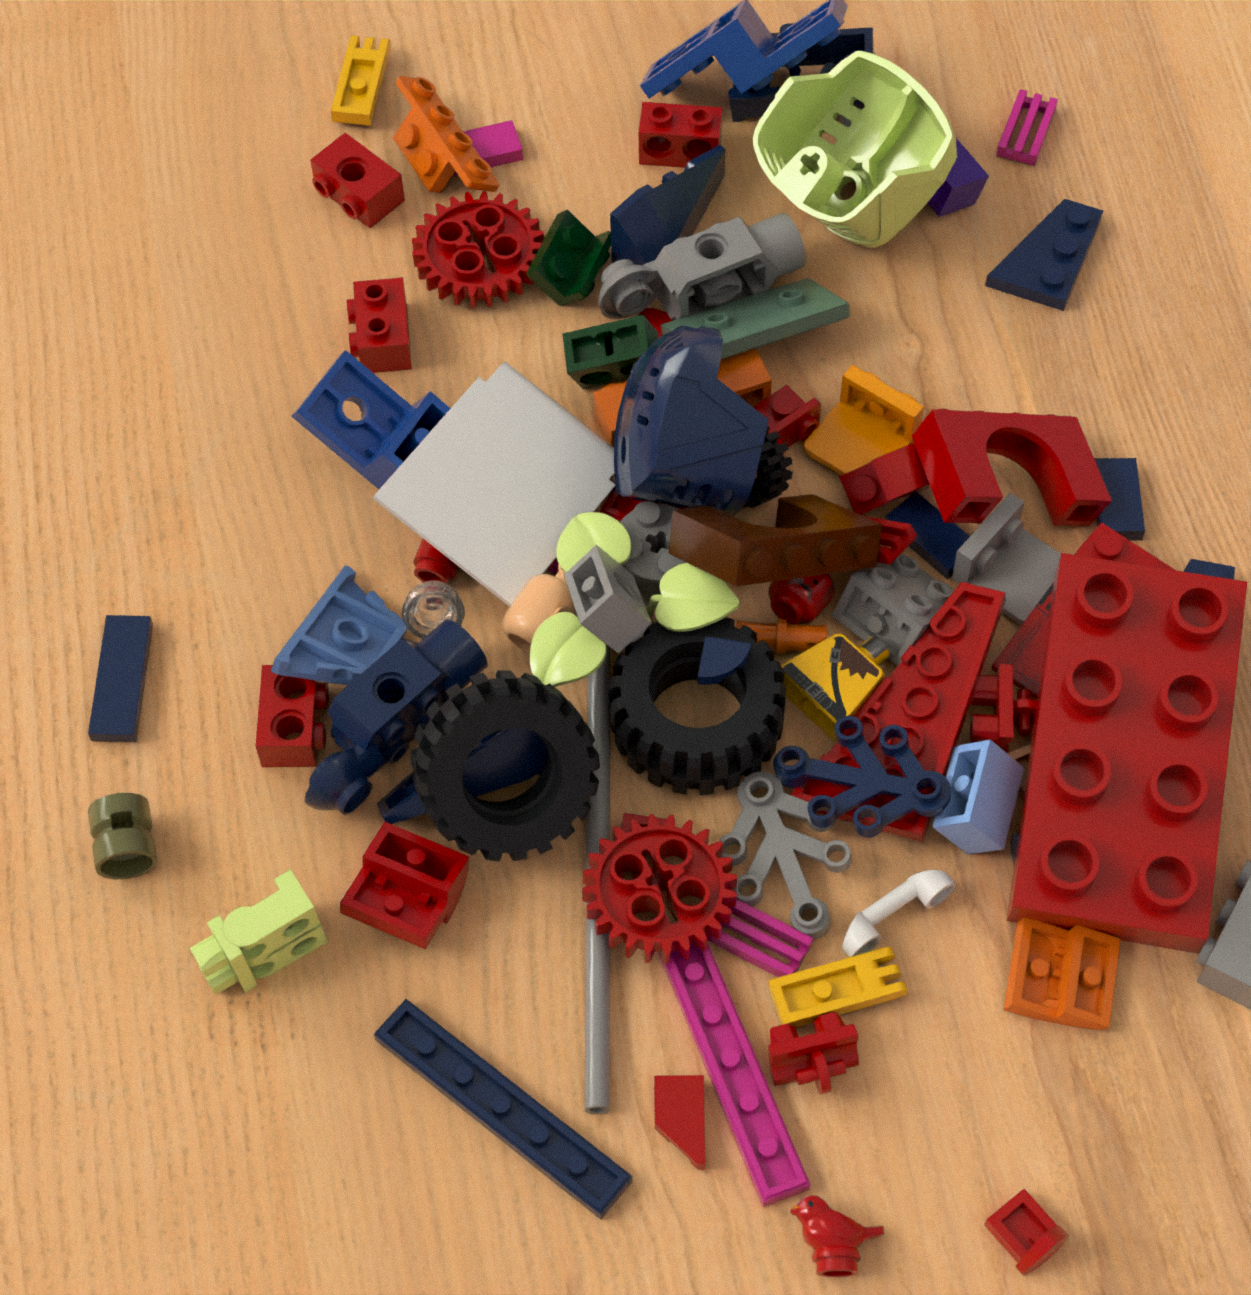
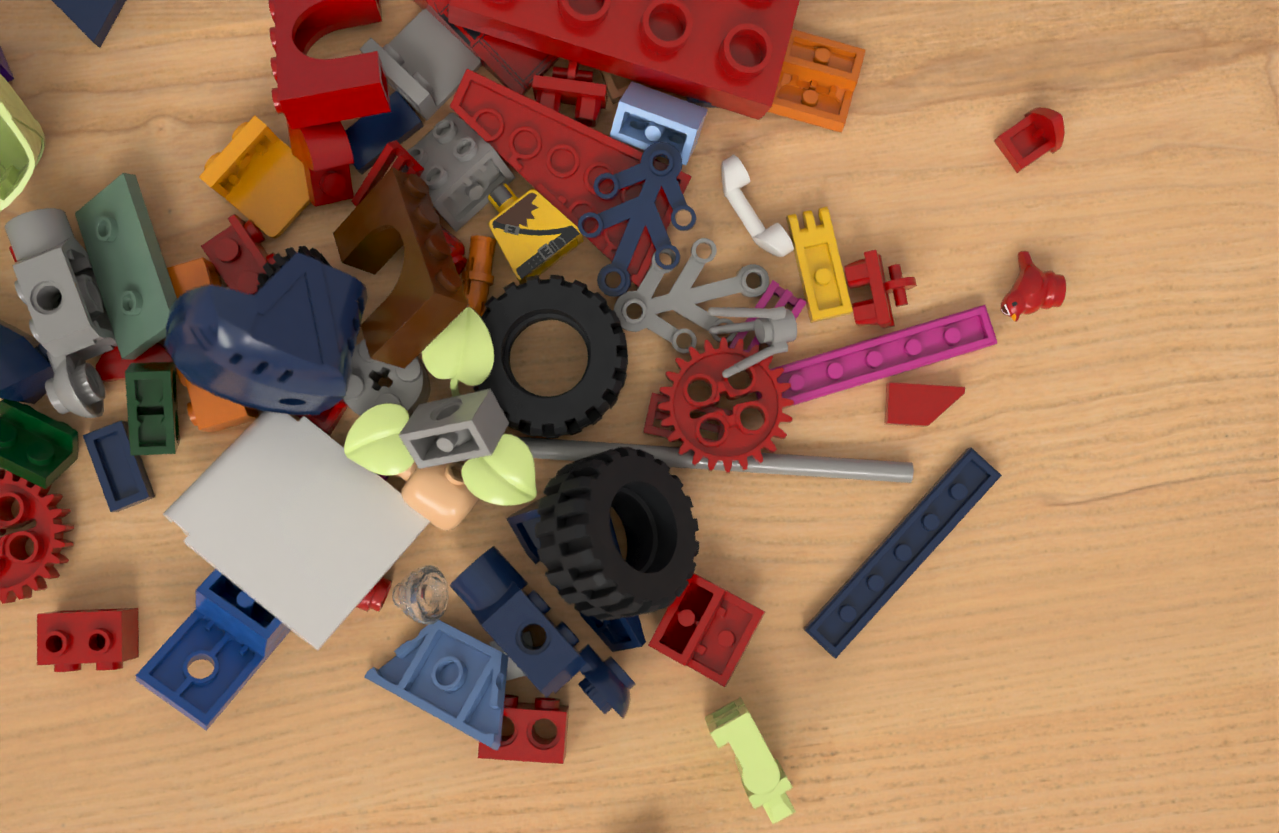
camera: 85 degrees left, 25 degrees up
dark blue tile [697,636,752,685] -> none
none -> dark blue tile [83,420,155,512]
none -> light grey plant [708,306,797,378]

